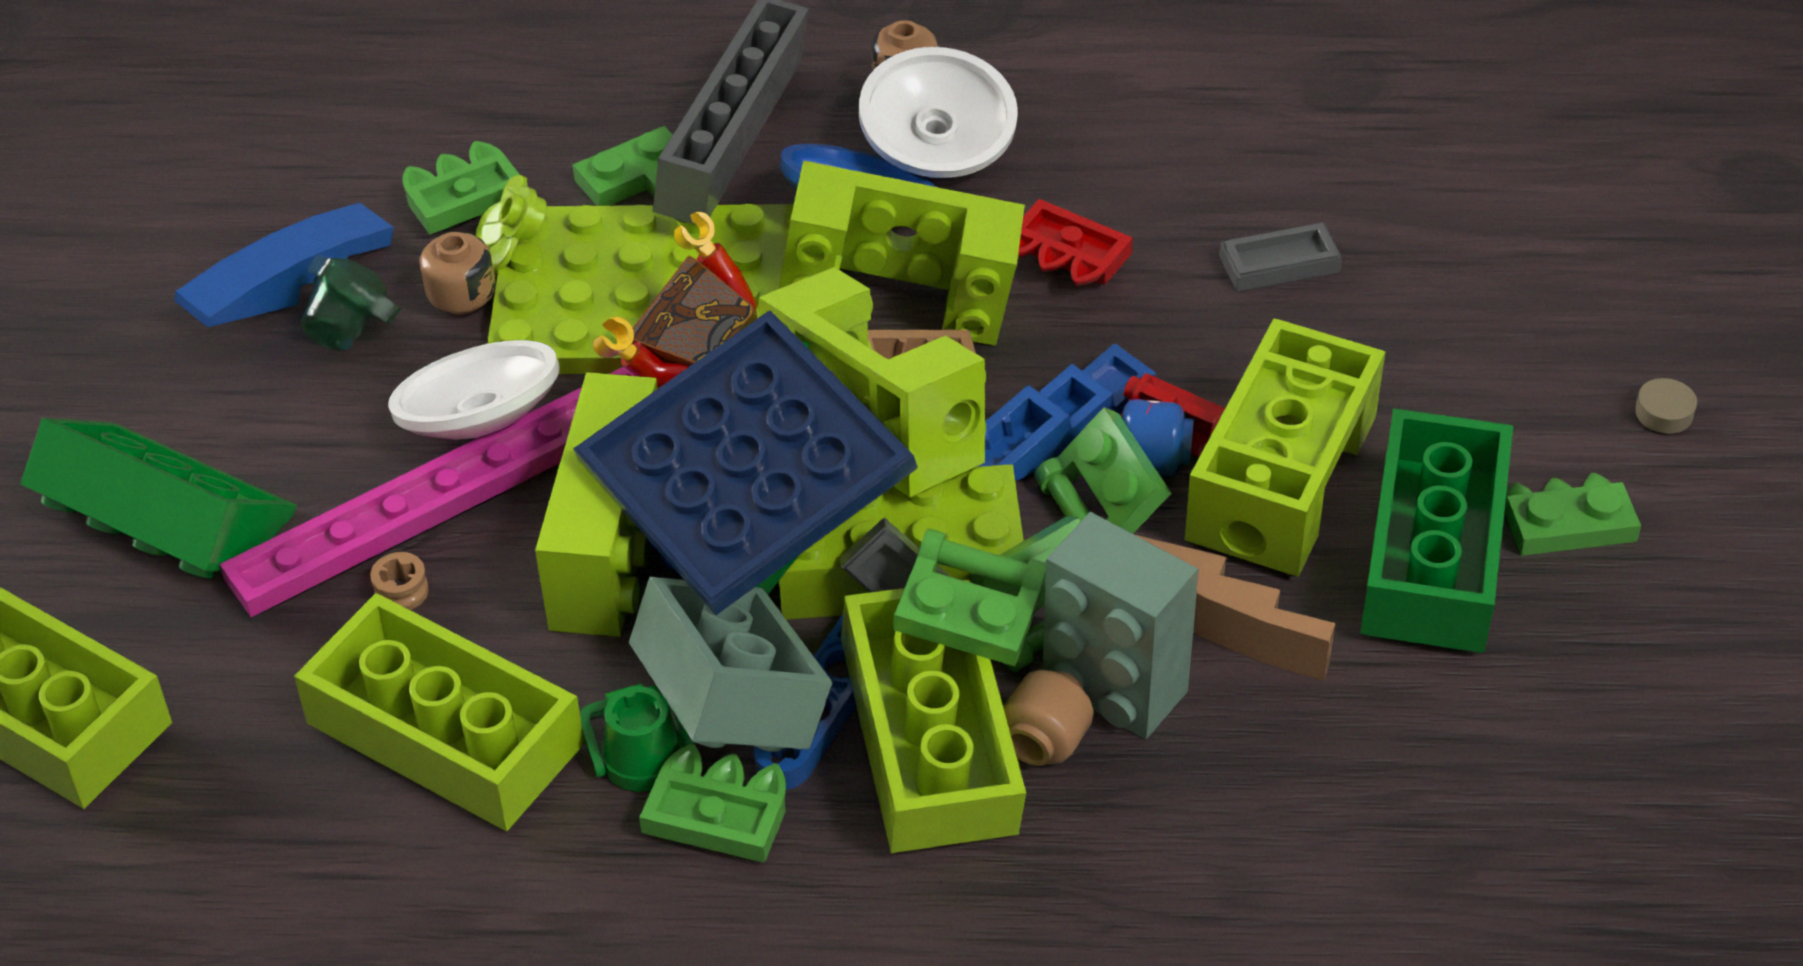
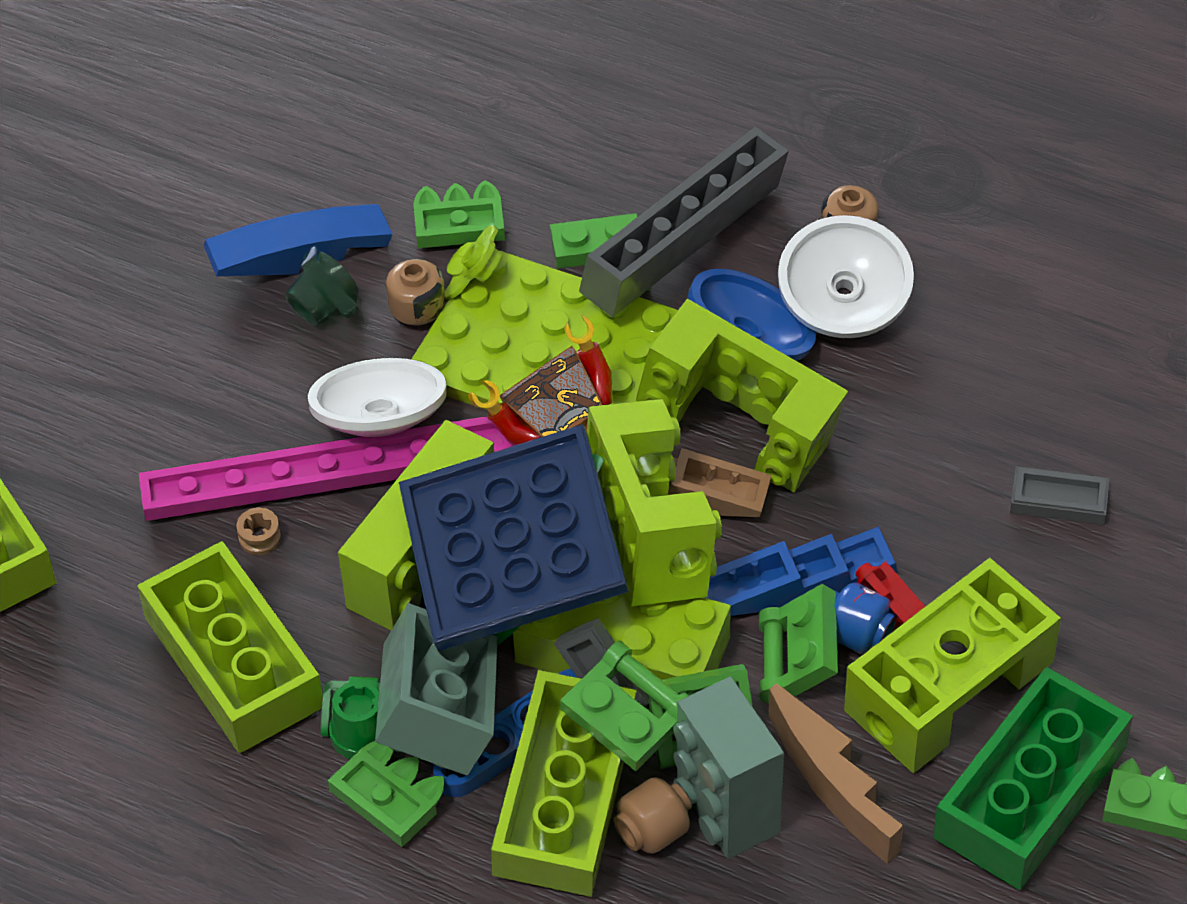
camera: 25 degrees right, 5 degrees up
green slope [20,418,297,578] -> none
red plate [1018,199,1133,286] -> none

